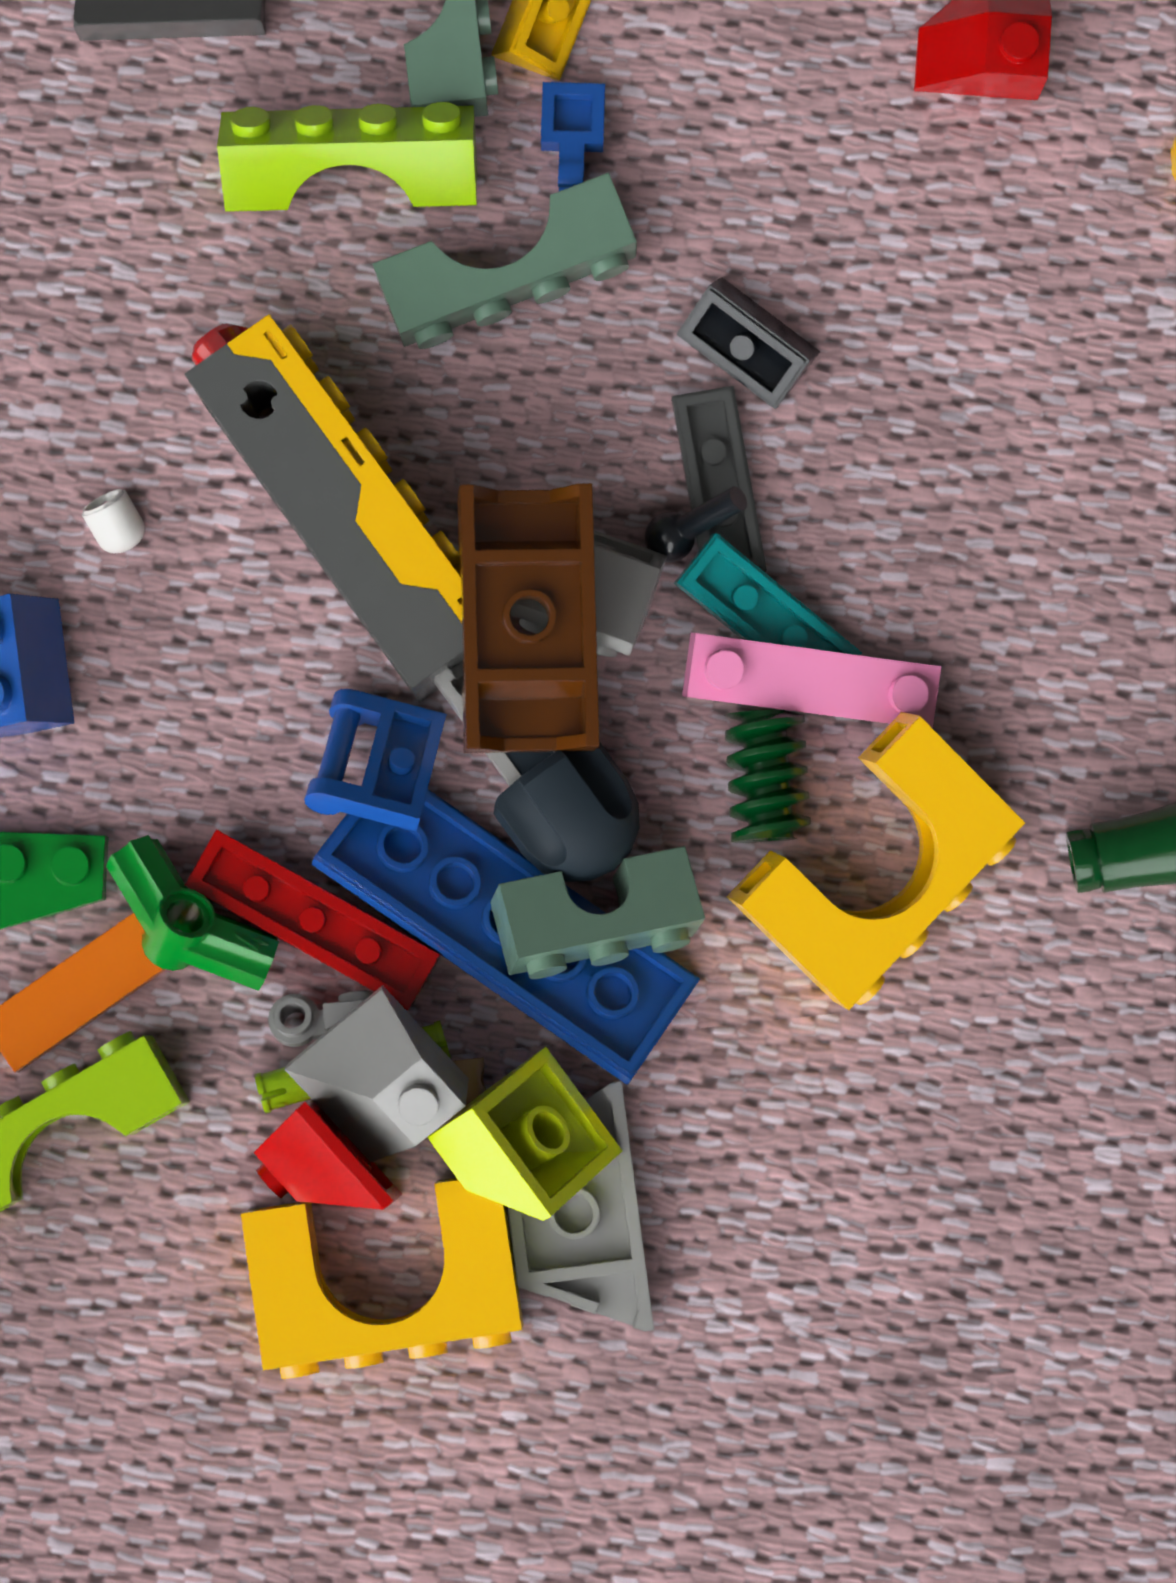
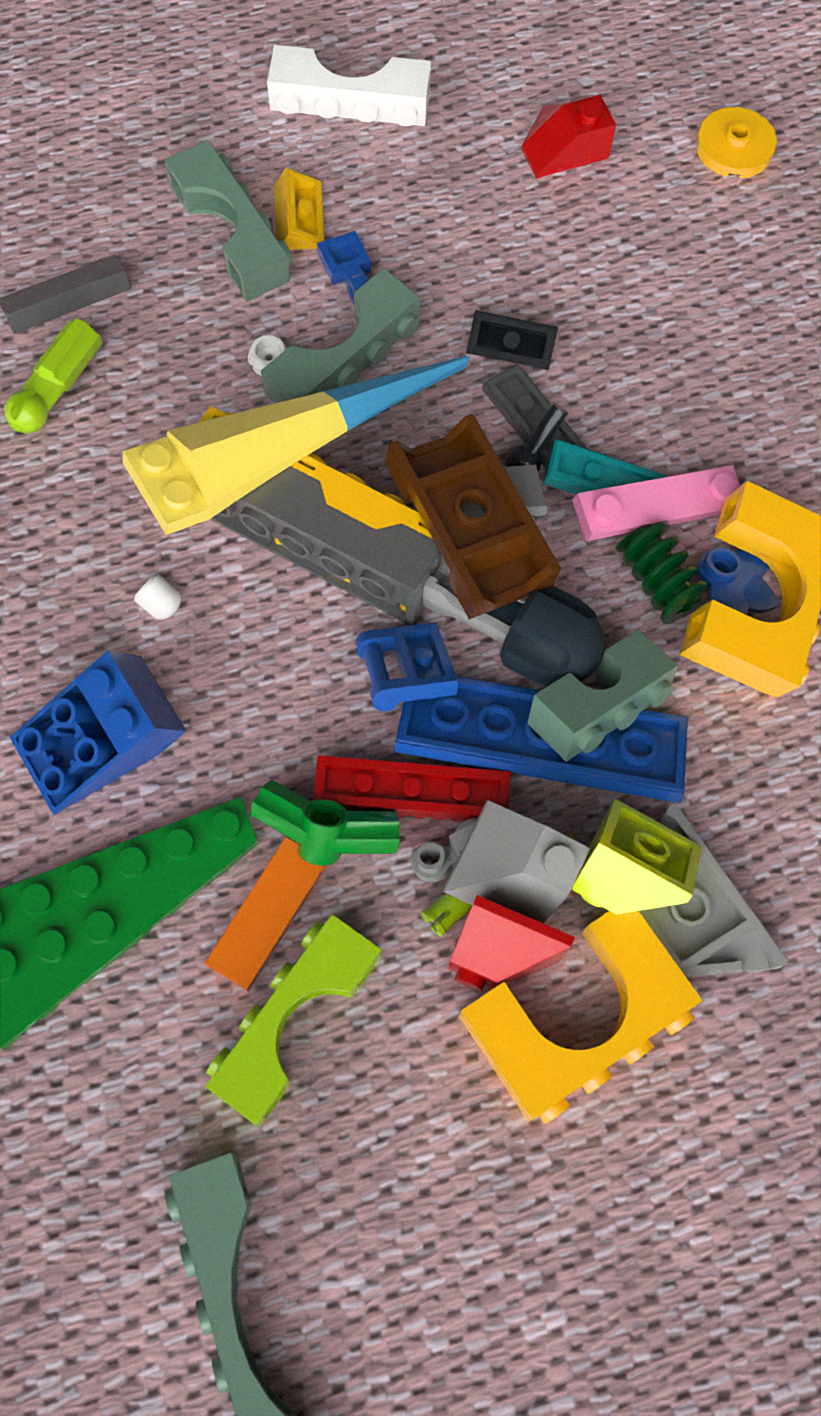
camera: 30 degrees left, 15 degrees down
lime arch [217,102,477,212] -> none
none -> lime piece [4,318,103,434]
none -> light yellow plate [123,356,470,535]
none -> white plate [248,335,287,376]
none -> blue plate [697,547,780,615]

